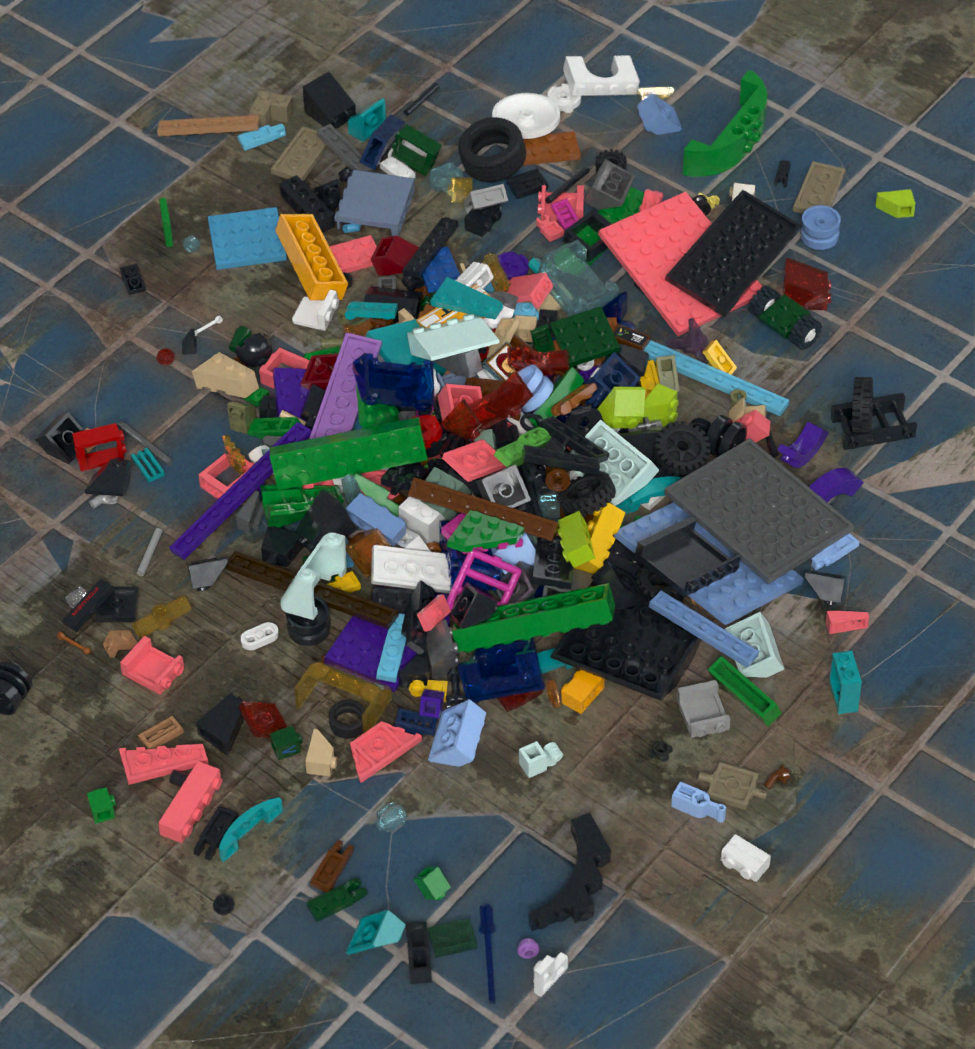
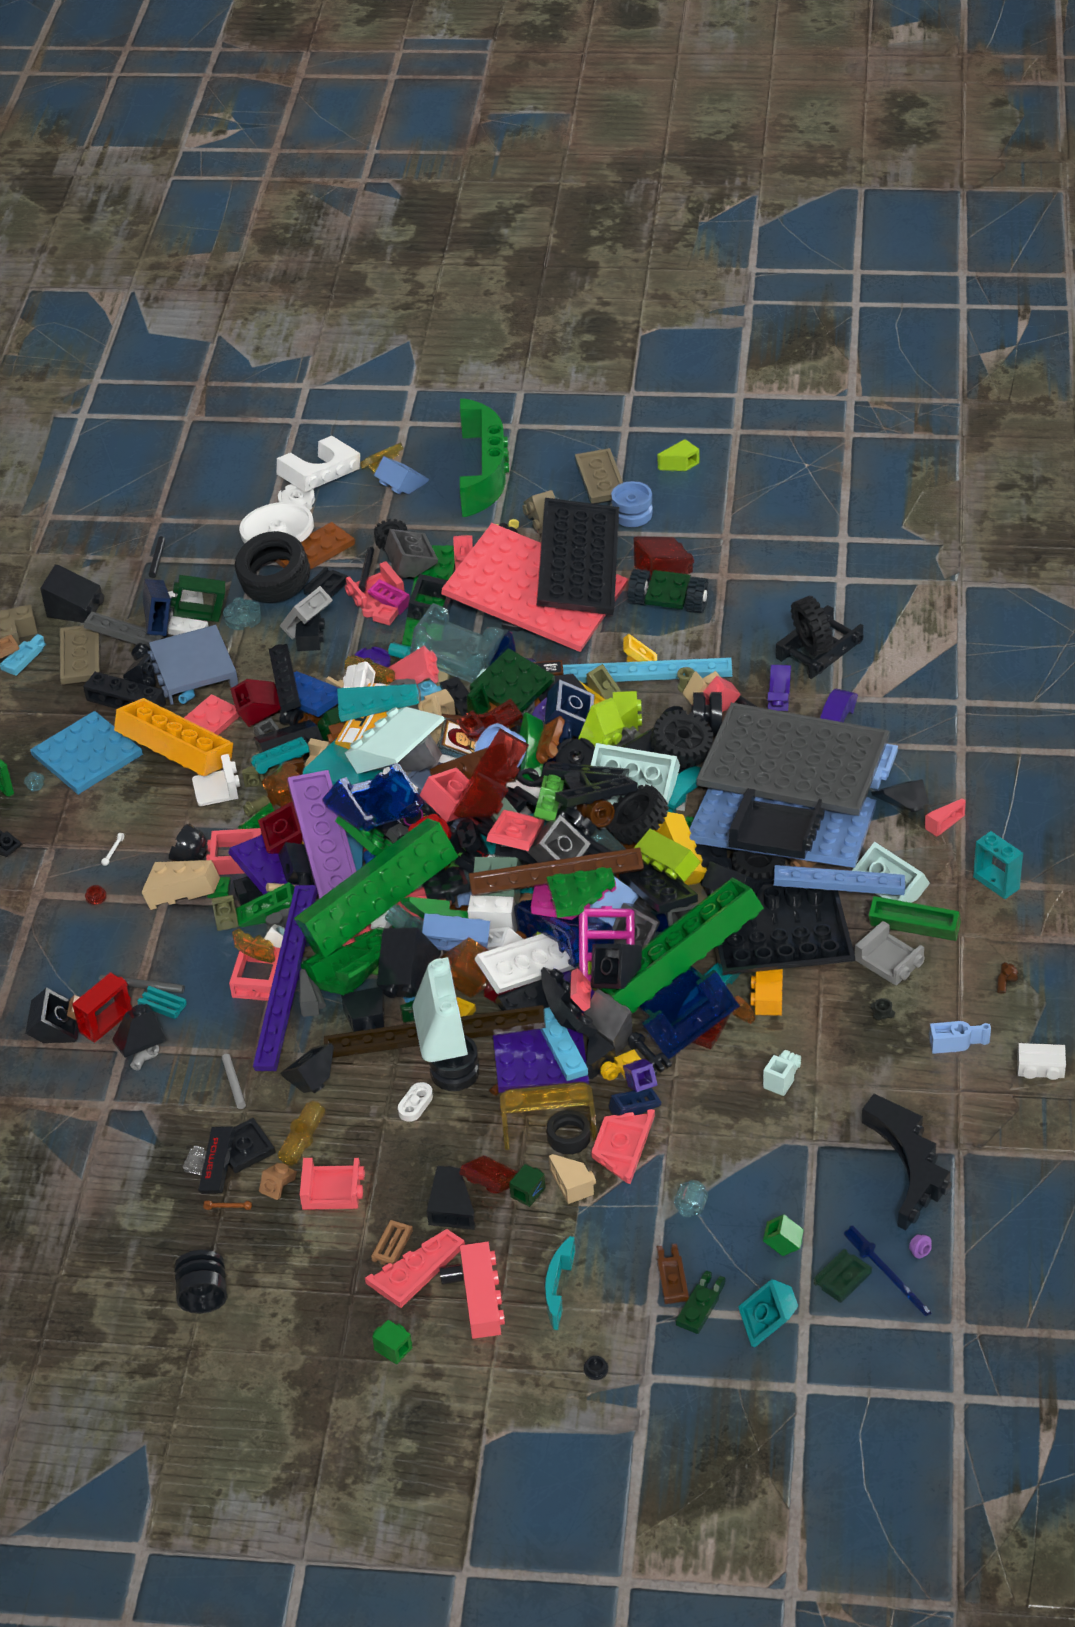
camera: 30 degrees left, 5 degrees down
black slope [182,328,196,355] -> none
black hinge [193,806,238,860] -> none
dark green cone [229,326,252,353] -> none
teal slope [348,98,386,142] -> none
black slope [406,921,432,984] -> none
light blue slope [428,699,486,767] -> none
clear yellow brick [448,177,472,202] -> none
white plate [533,952,568,997] -> none
clear purple piece [667,318,708,362] -> none
dark tan plate [698,762,768,810] -> none
black bar [774,160,791,187] -> none

